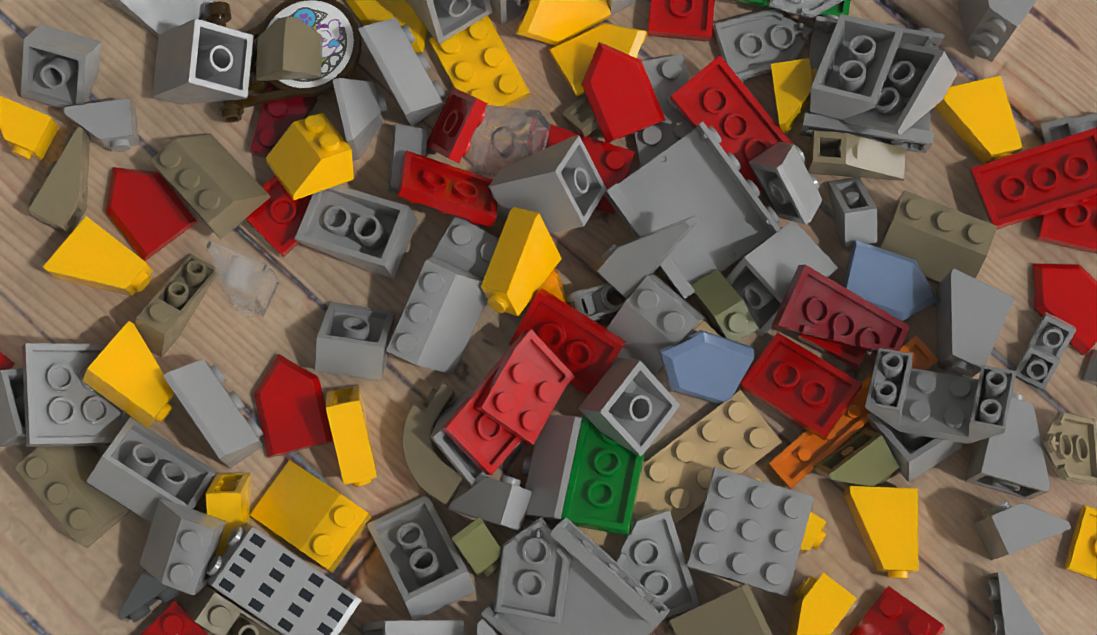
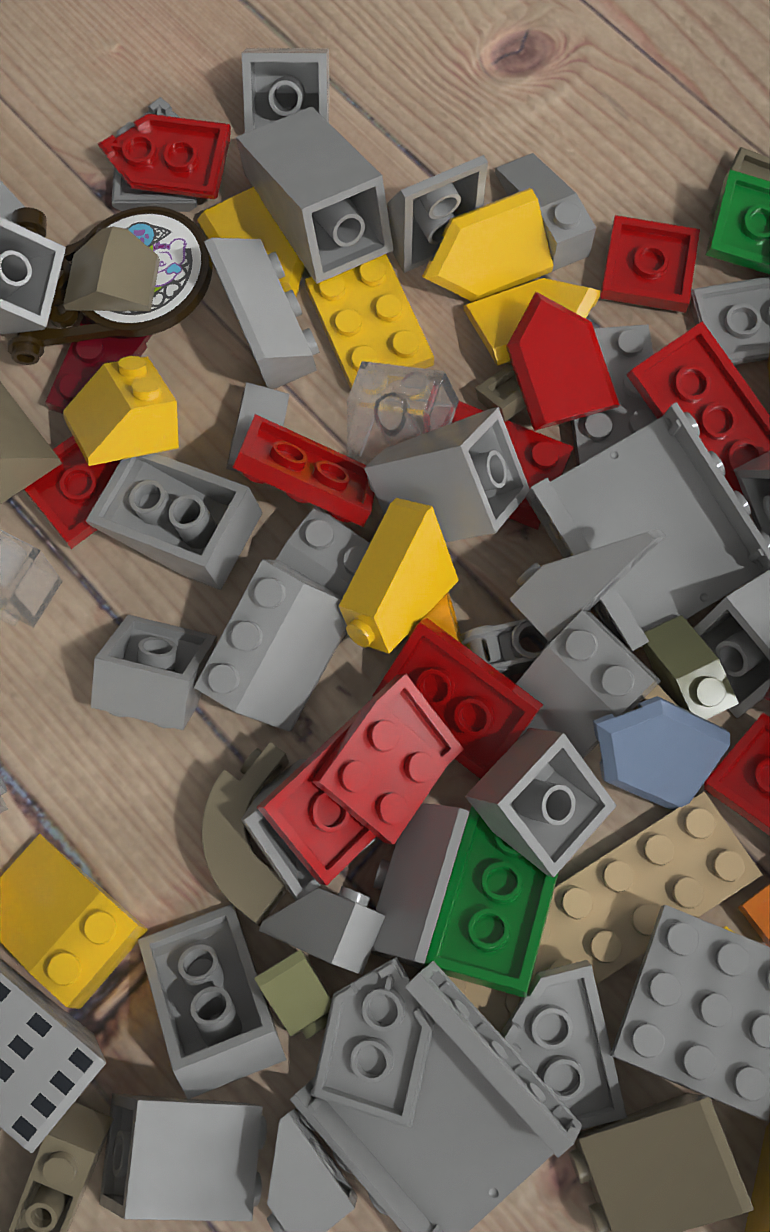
camera: 10 degrees right, 5 degrees down
red tile [254,354,334,458] -> none
yellow slope [326,384,377,486] -> none
light grey slope [332,78,387,161] -> none
red plate [427,87,488,163] -> none

